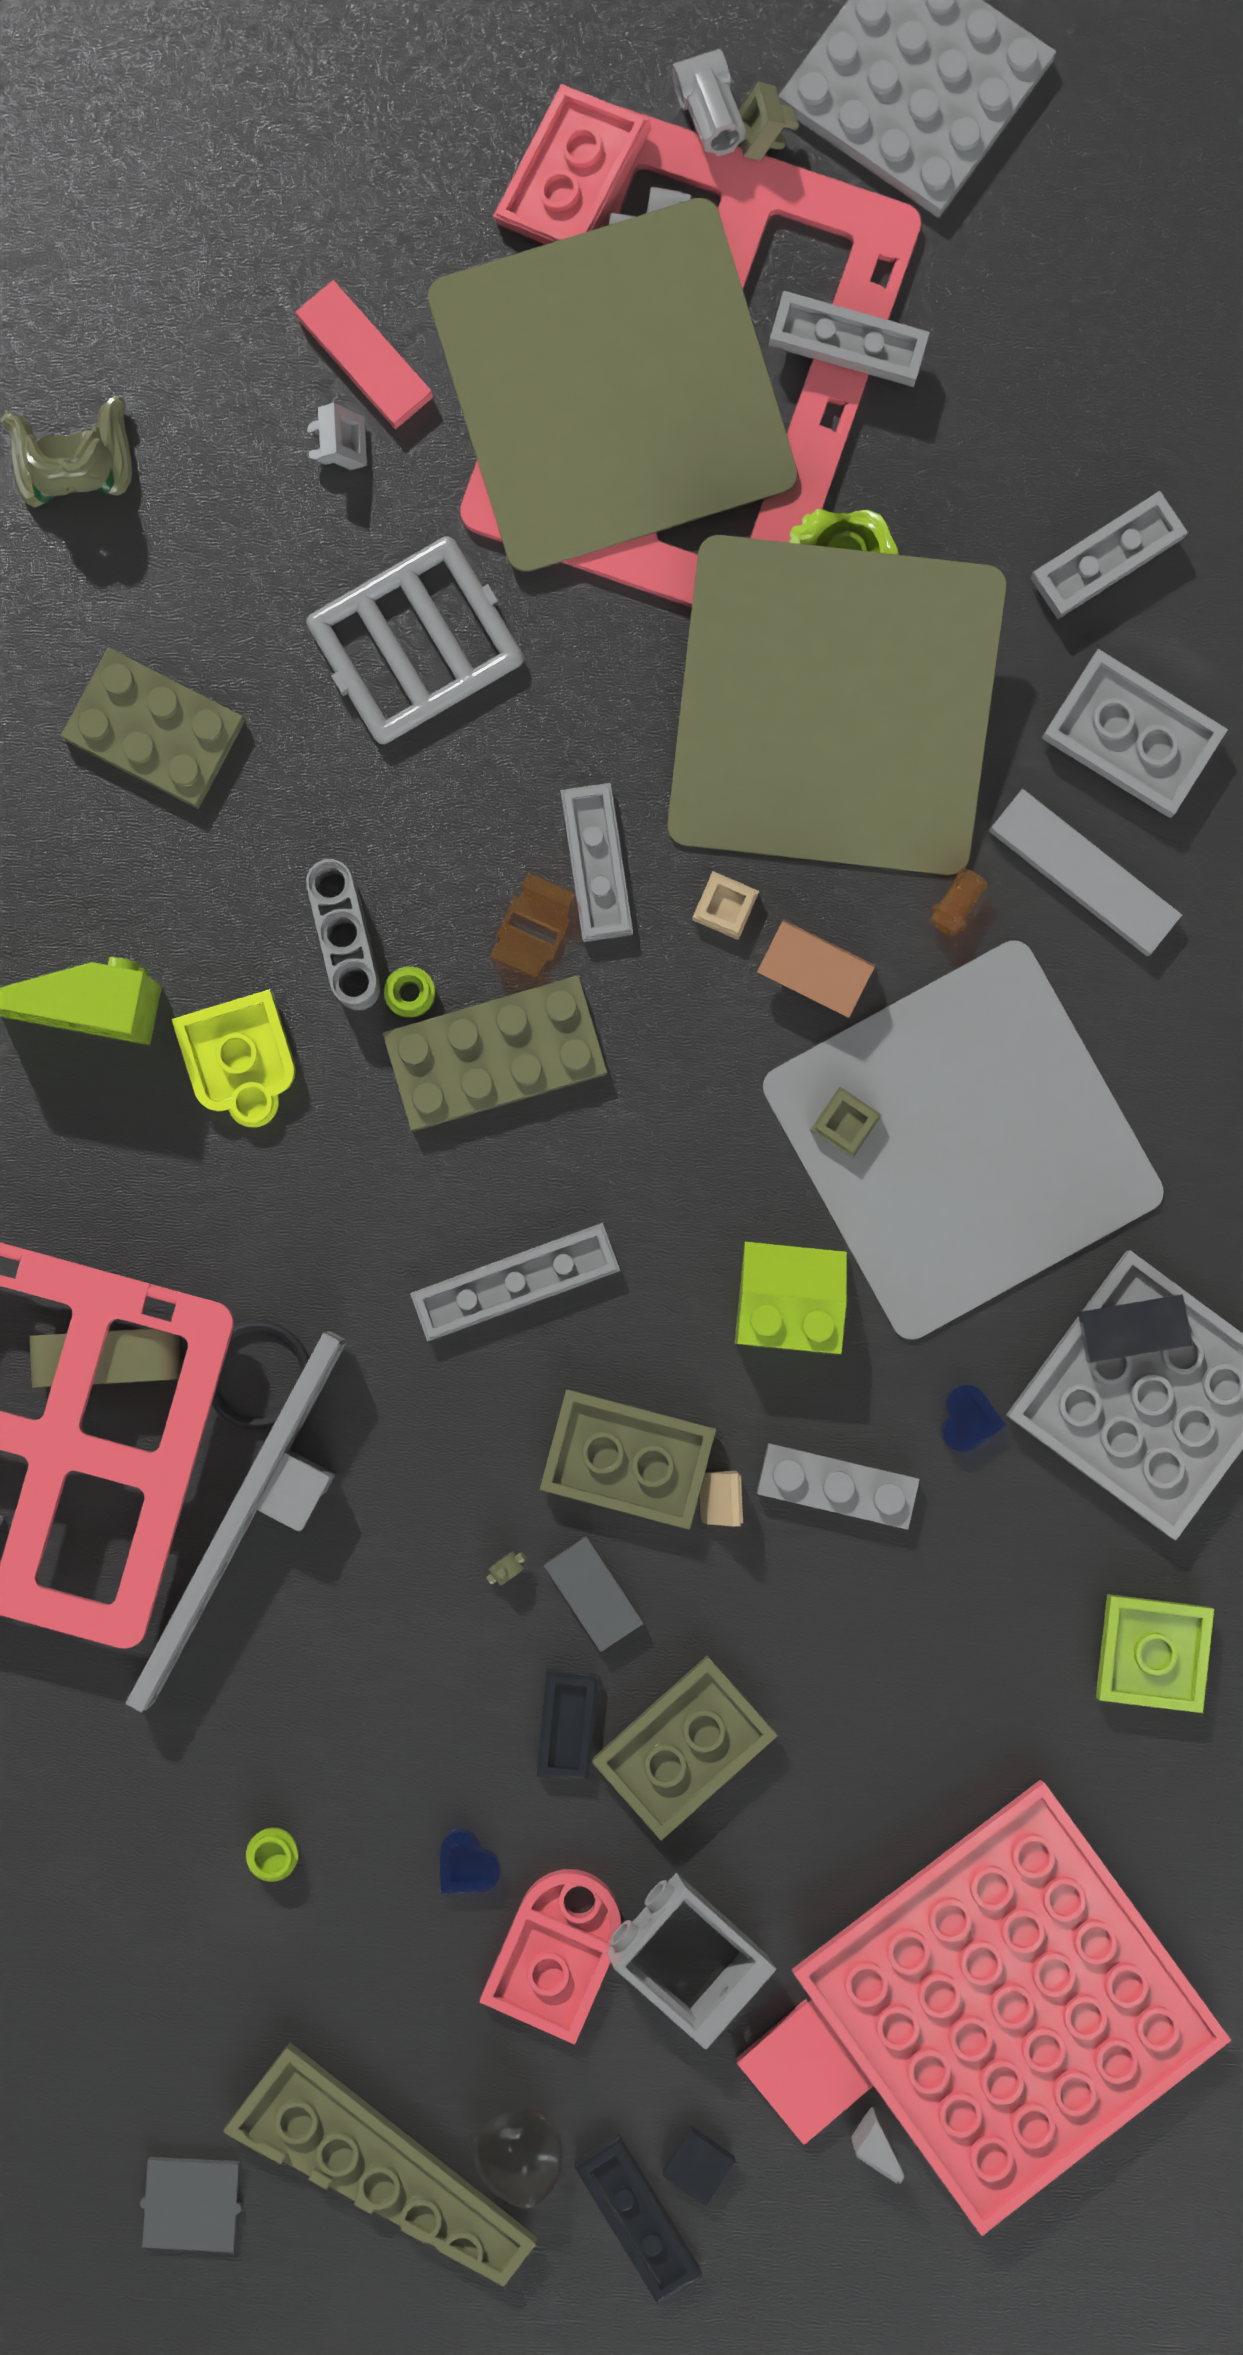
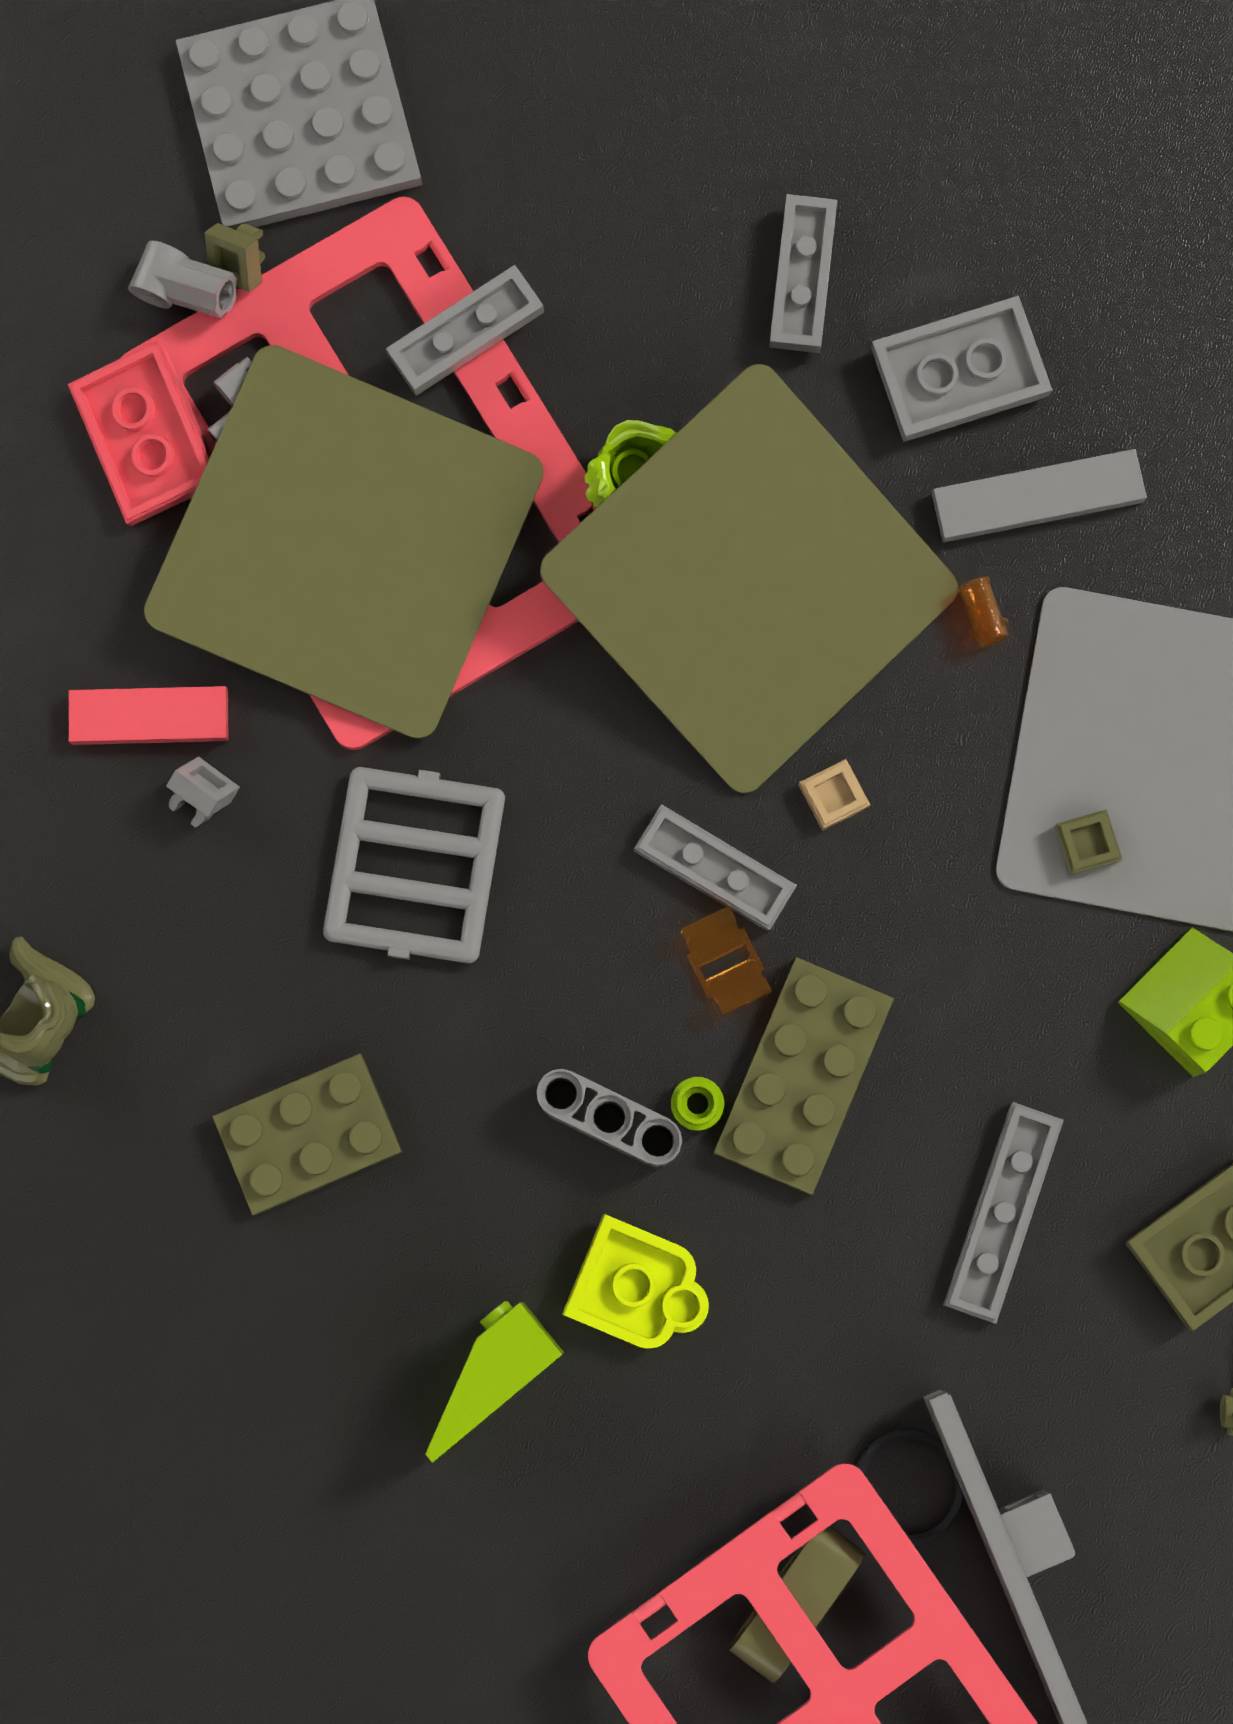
camera: 50 degrees left, 5 degrees down
nougat hinge [757,920,875,1018] -> none

